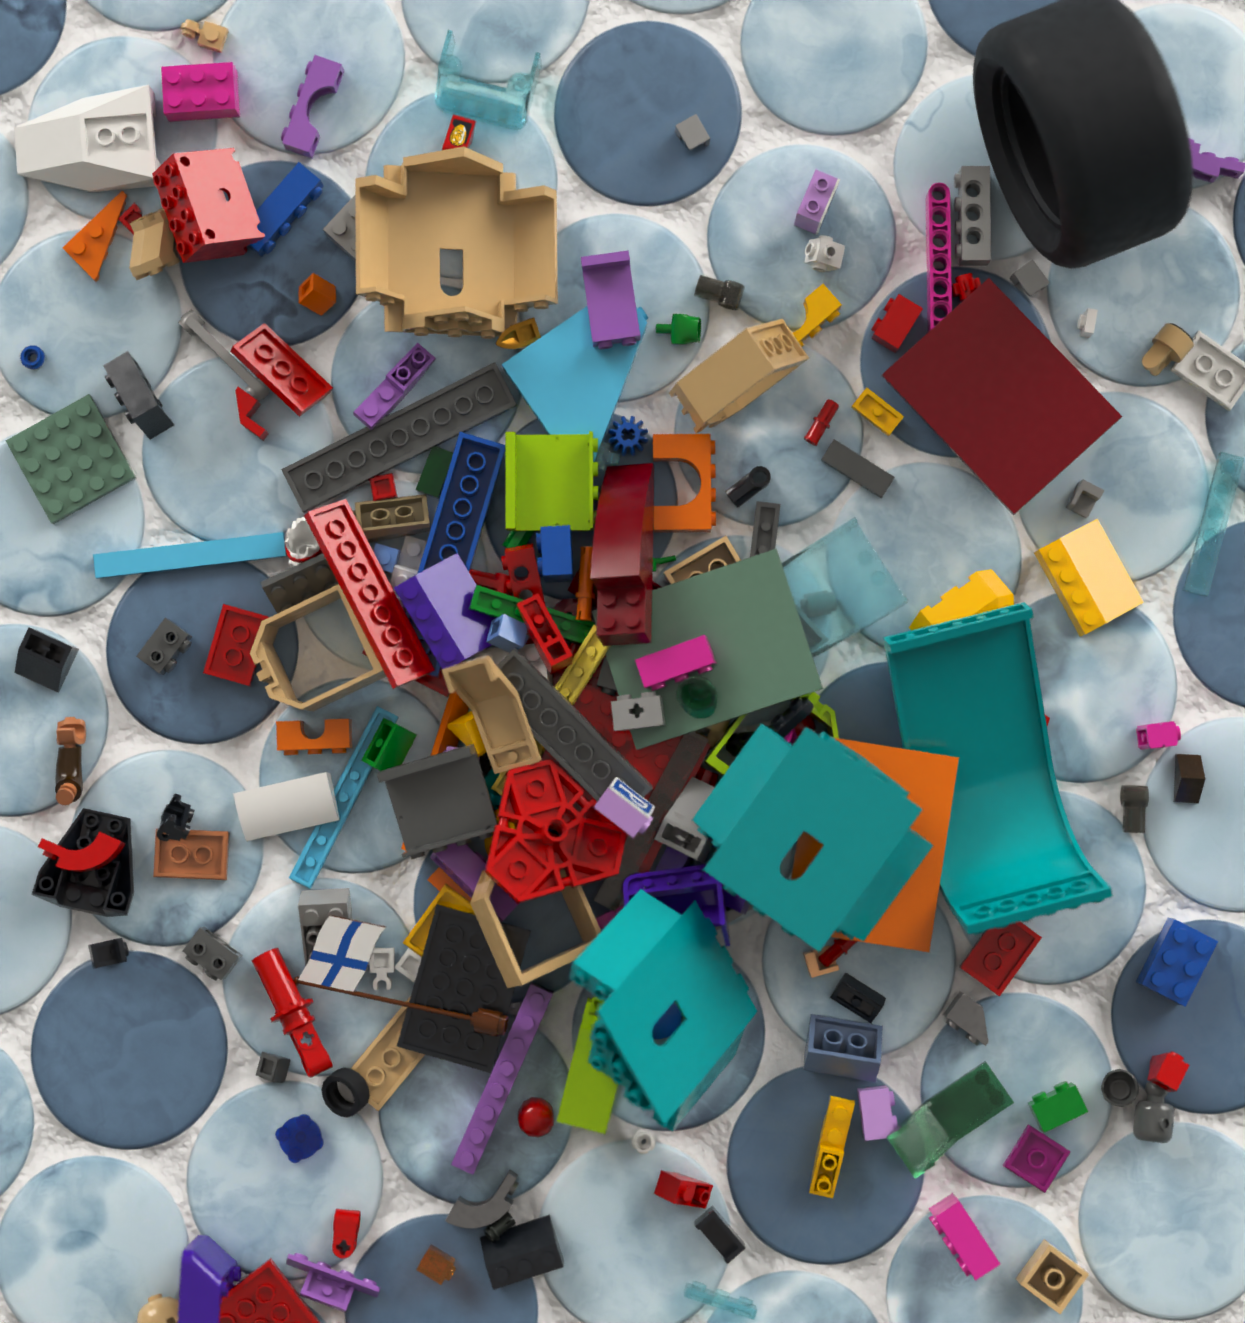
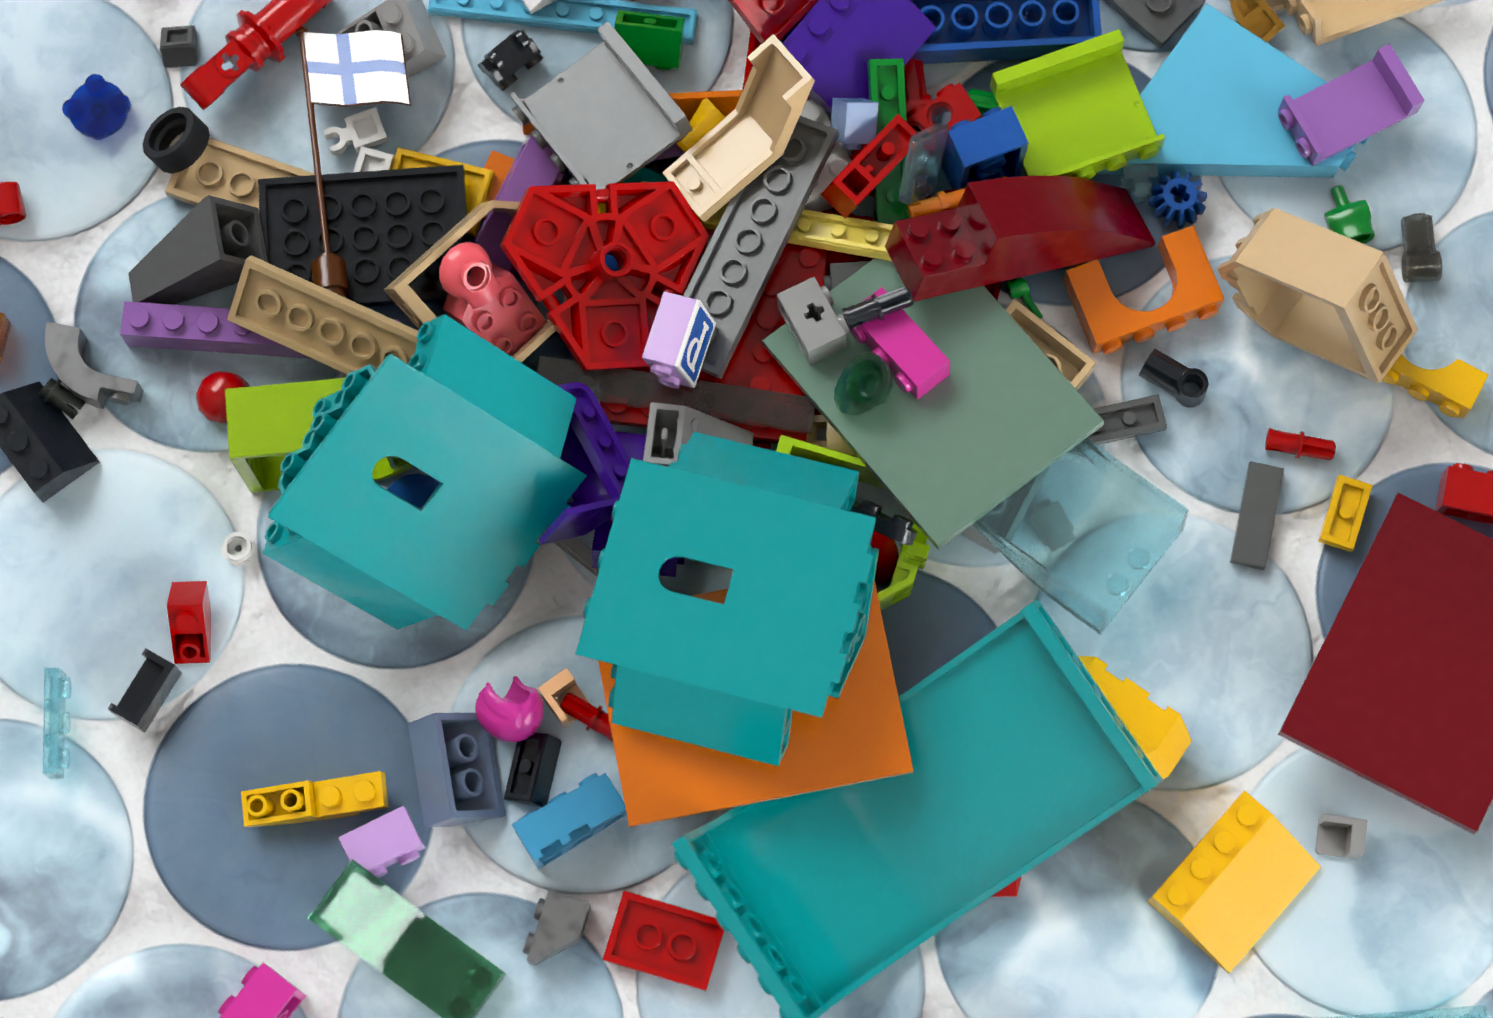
camera: 65 degrees right, 10 degrees down
none -> dark grey slope [128,195,268,305]
none -> tan plate [227,255,418,375]
none -> coral brick [439,242,547,356]
none -> dark pink piece [475,676,544,742]
none -> black piece [478,29,544,91]
none -> dark azure wedge [511,772,627,870]
none -> black axle [842,287,914,330]
none -> clear light blue plate [898,123,949,205]

